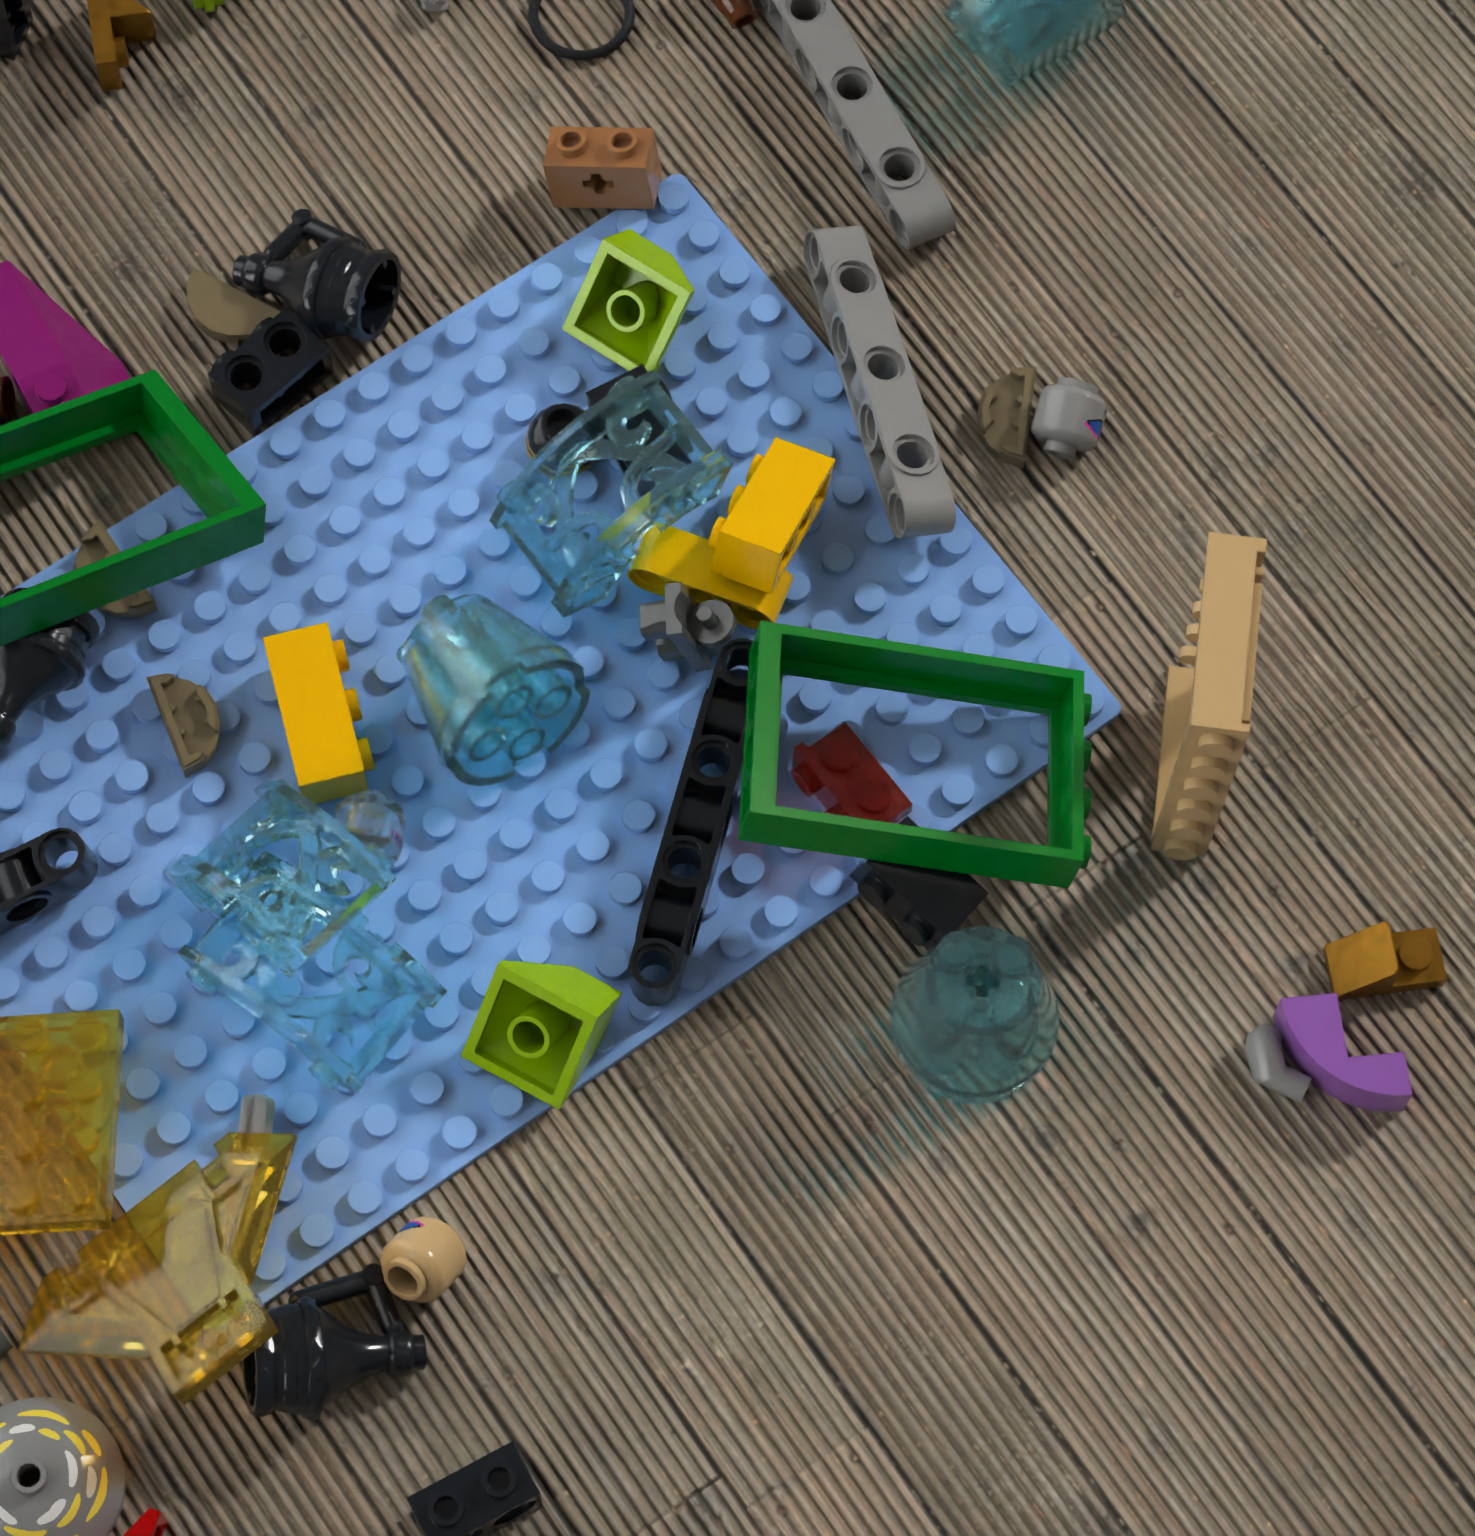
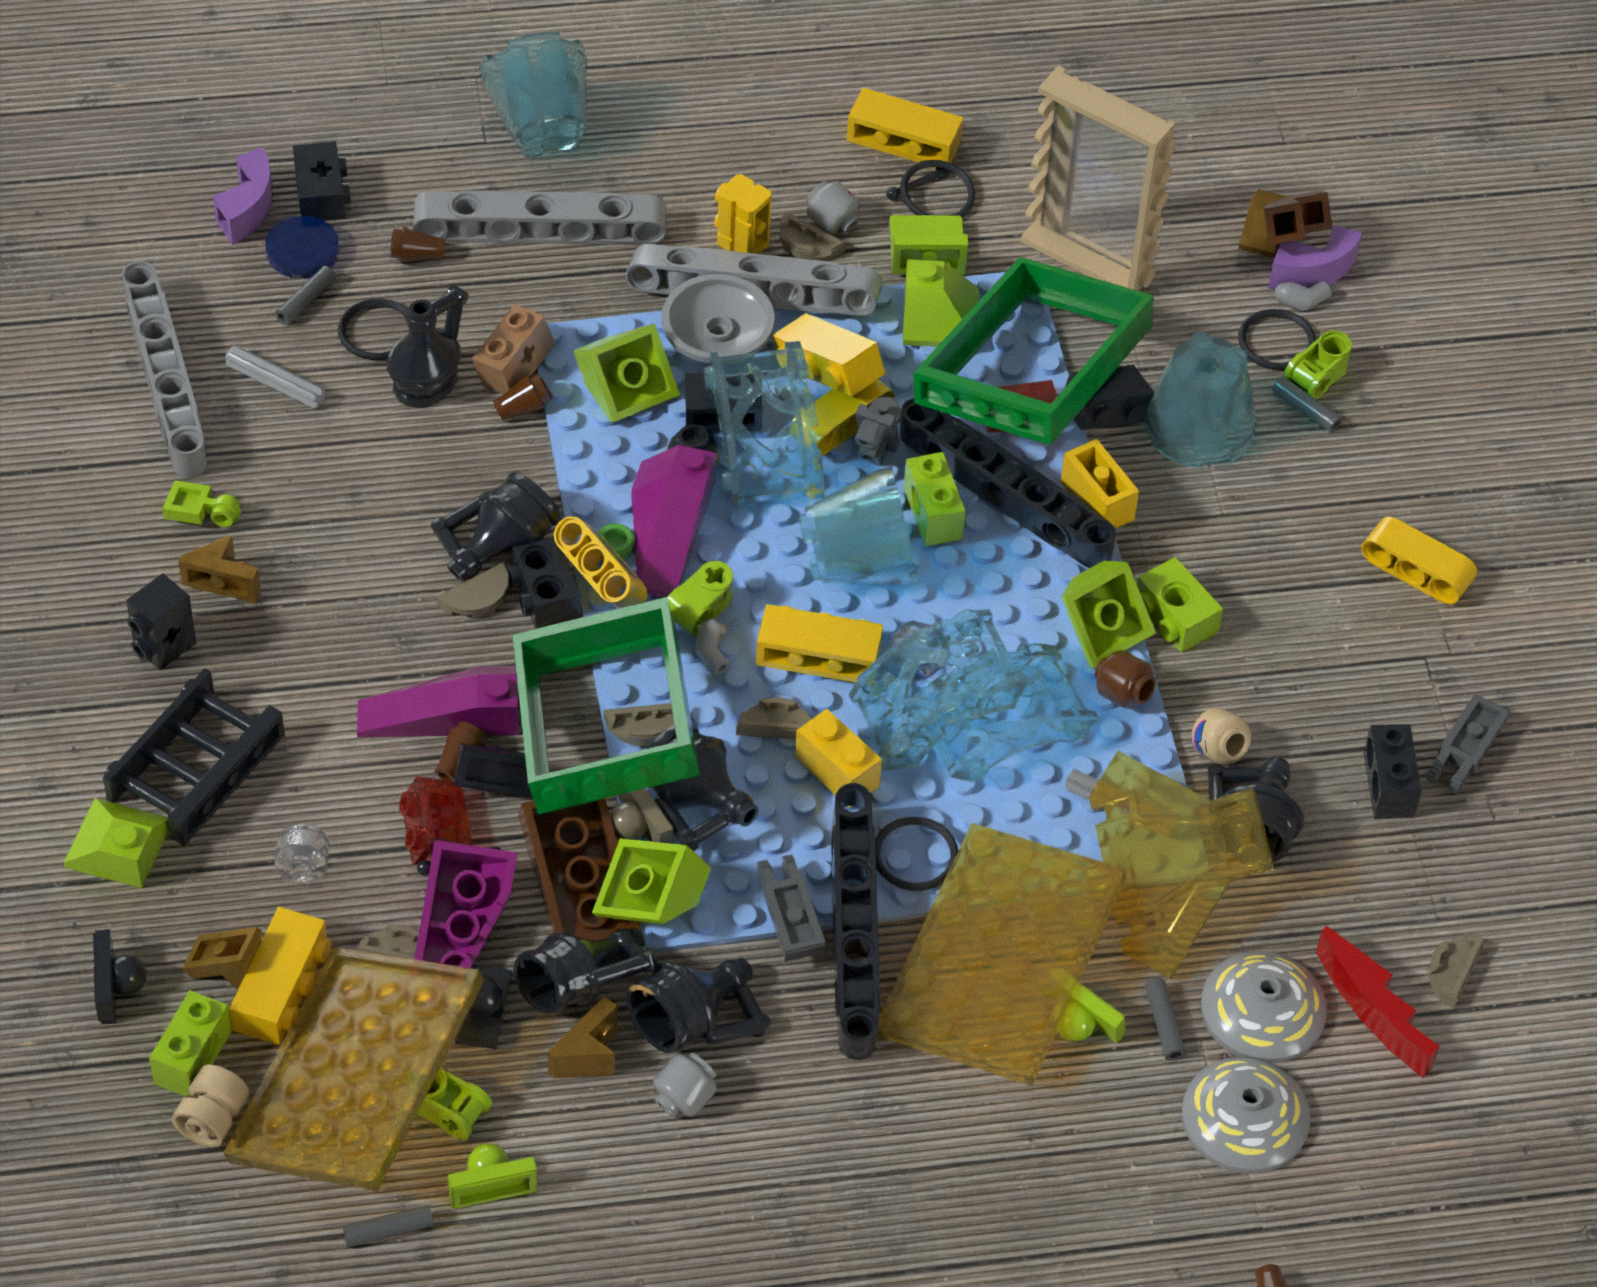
camera: 65 degrees left, 15 degrees down
none -> black piece [387,284,469,408]
none -> reddish brown cone [493,373,553,421]
none -> yellow beam [554,516,647,609]
none -> bright green tile [599,523,635,561]
none -> magenta wedge [631,445,716,598]
none -> light grey dish [662,274,775,364]
none -> lime piece [667,561,733,636]
none -> light grey arm [694,619,730,676]
none -> yellow brick [714,174,772,254]
none -> yellow brick [795,708,882,809]
none -> yellow brick [847,87,964,168]
none -> black tyre [875,817,959,891]
none -> black hinge [886,167,950,201]
none -> lime bracket [889,215,968,275]
none -> black tyre [900,160,975,218]
none -> lime slope [903,259,979,347]
none -> lime brick [904,452,965,547]
none -> yellow brick [1060,438,1139,529]
none -> reddish brown head [1095,650,1156,709]
none -> lime brick [1137,557,1223,653]
none -> black tyre [1238,309,1316,370]
none -> reddish brown brick [1263,190,1333,245]
none -> dark grey piece [1272,376,1342,433]
none -> lime piece [1284,330,1352,399]
none -> yellow beam [1361,517,1477,605]

